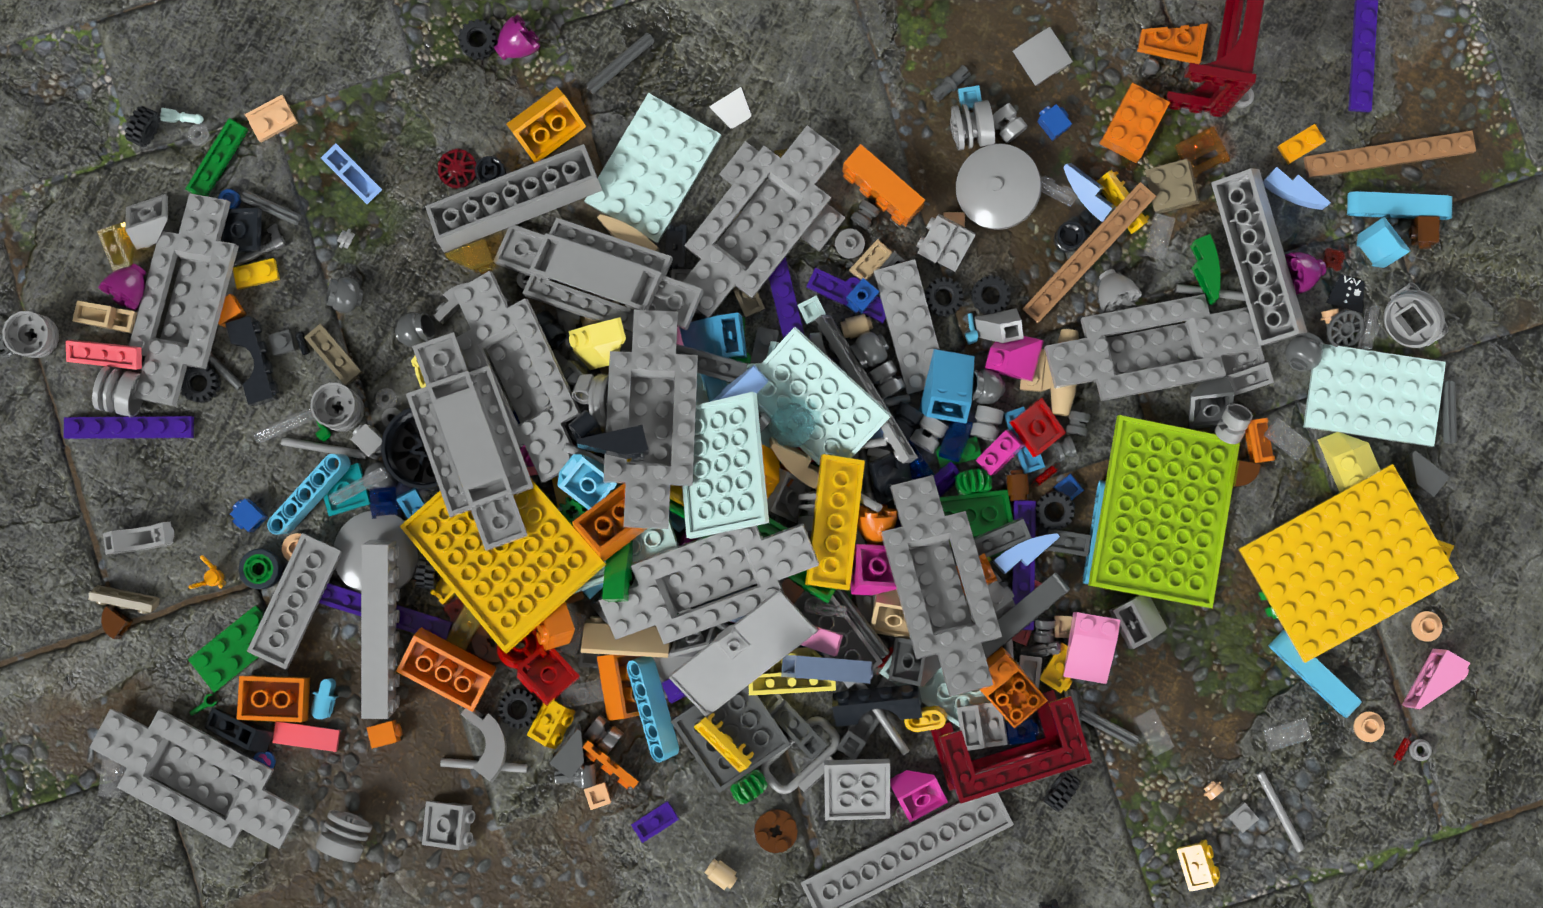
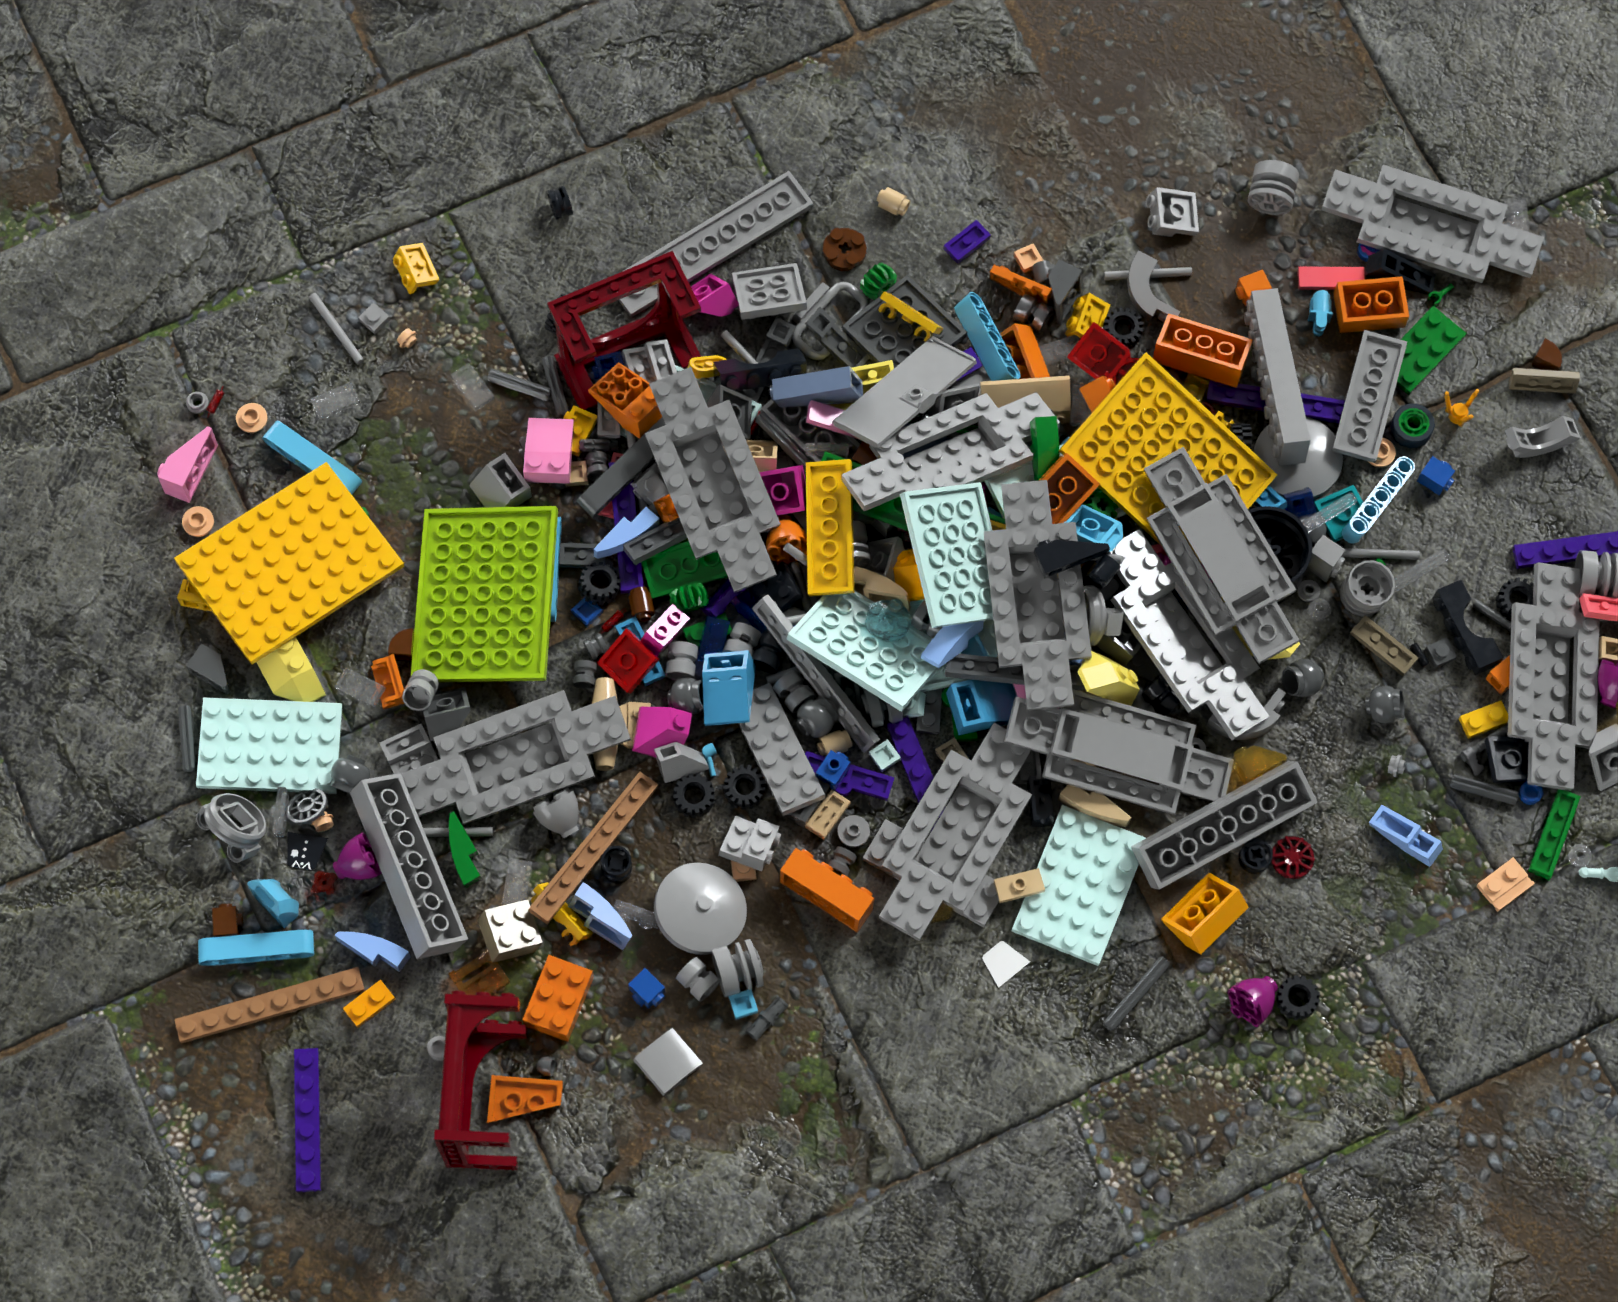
camera: 165 degrees right, 15 degrees down
none -> tan plate [993,868,1045,903]

